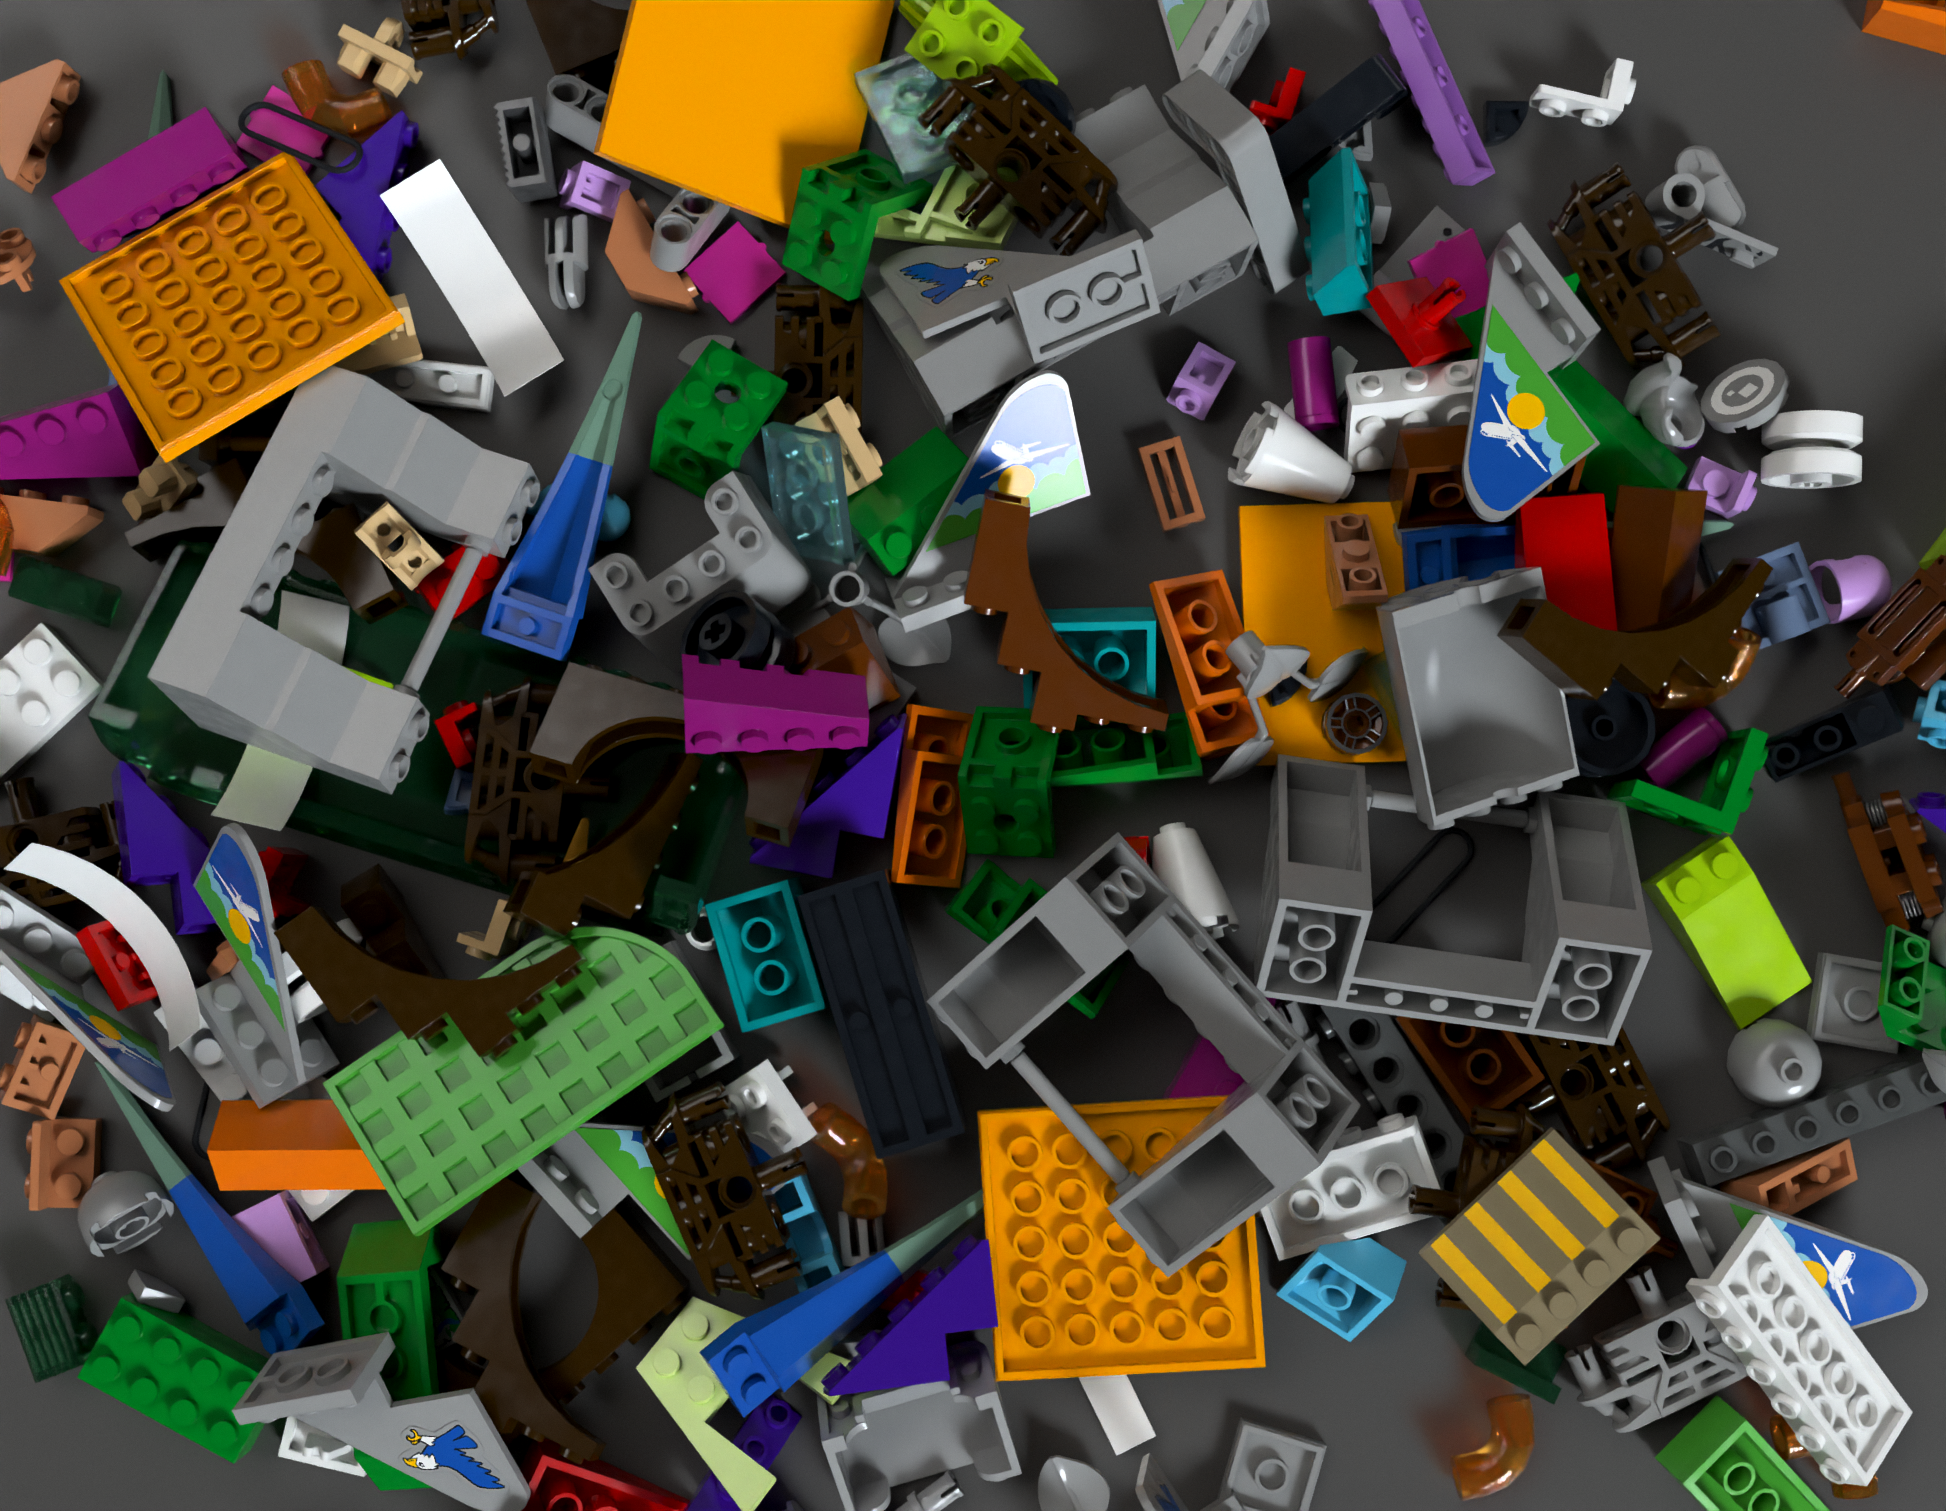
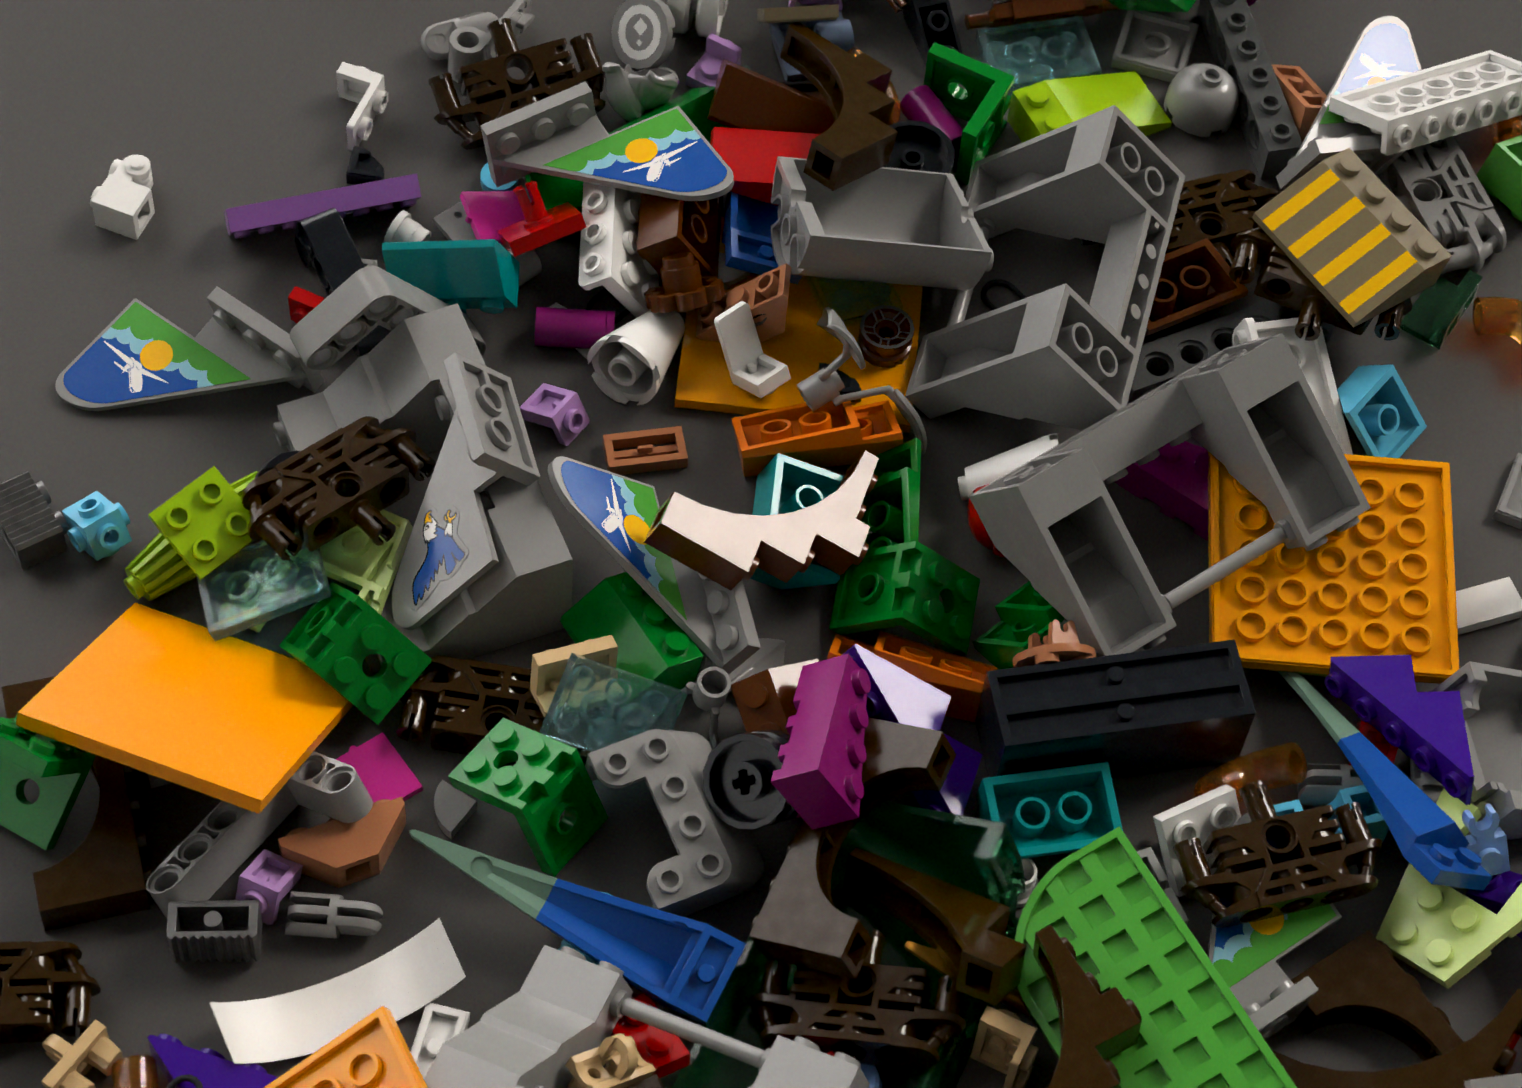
camera: 85 degrees left, 30 degrees down
none -> white piece [384,210,431,243]
none -> reddish brown plant [644,252,725,313]
none -> white bracket [714,301,791,398]
none -> dark tan piece [757,4,839,23]
none -> clear light blue plate [975,16,1101,93]
none -> nougat plate [1012,619,1096,668]
none -> light blue plate [1462,804,1510,876]

